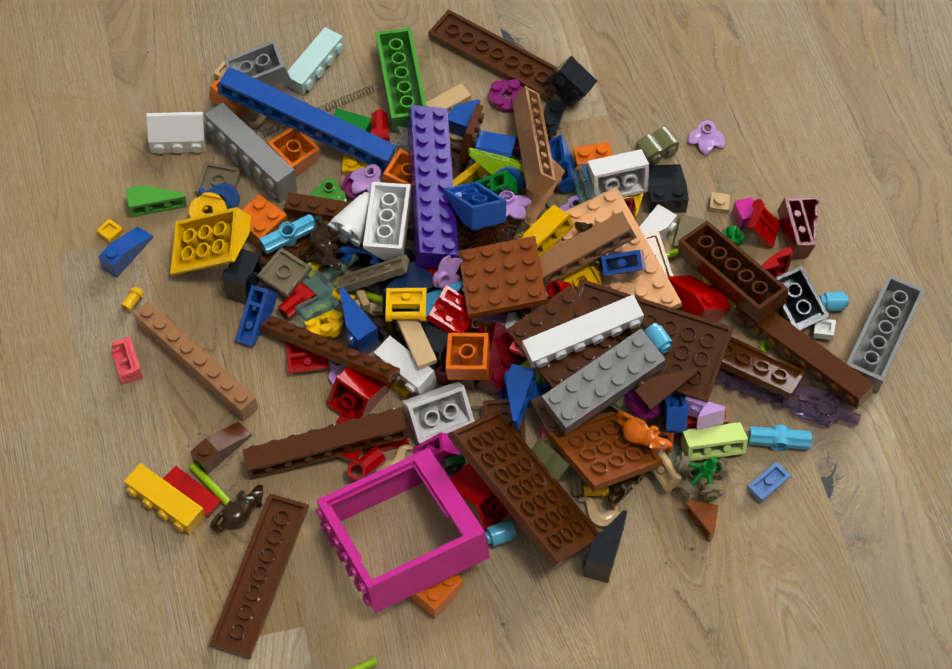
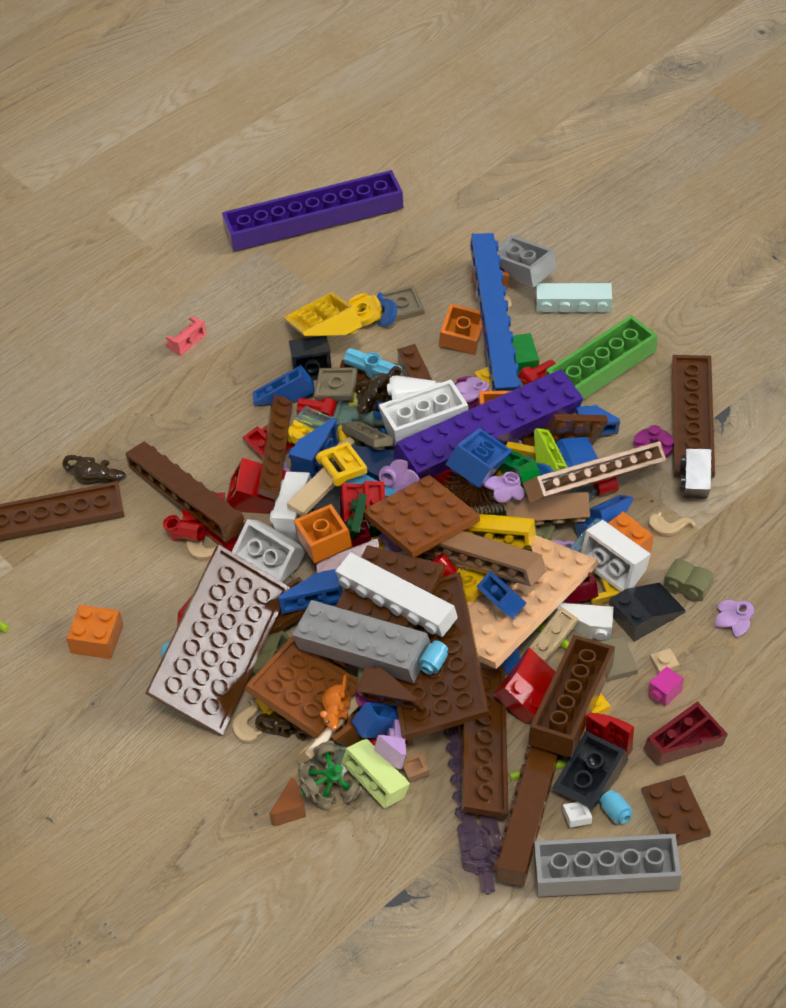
camera: 65 degrees right, 10 degrees down
yellow tile [96,219,124,243] -> none
blue slope [98,227,153,277] -> none
yellow pin [121,286,144,312] -> none
yellow brick [124,463,206,535] -> none
bright green slope [125,185,188,218] -> none
medium nougat brick [133,301,258,421] -> none
white slope [147,112,207,154] -> none
red tile [163,466,222,518] -> none
lime bar [189,462,231,506] -> none
reddish brown slope [190,422,252,474] -> none
light grey brick [205,102,297,203] -> none
orange brick [242,194,288,250] -> none
dark tan piece [256,83,381,139] -> none
bright green plate [310,178,347,201] -> none
dark pink door [316,448,490,613] -> none
tan tile [426,83,471,111] -> none
black hinge [544,99,566,141] -> none
black slope [582,510,627,583] -> none
green gear [722,226,744,247] -> none
medium blue plate [746,461,791,503] -> none
red plate [748,199,781,248] -> none
medium azure piece [748,425,812,451] -> none
none -> dark purple brick [222,170,404,251]
none -> dark green plate [345,493,367,539]
none -> reddish brown plate [641,775,711,846]
none -> tan piece [649,511,695,536]

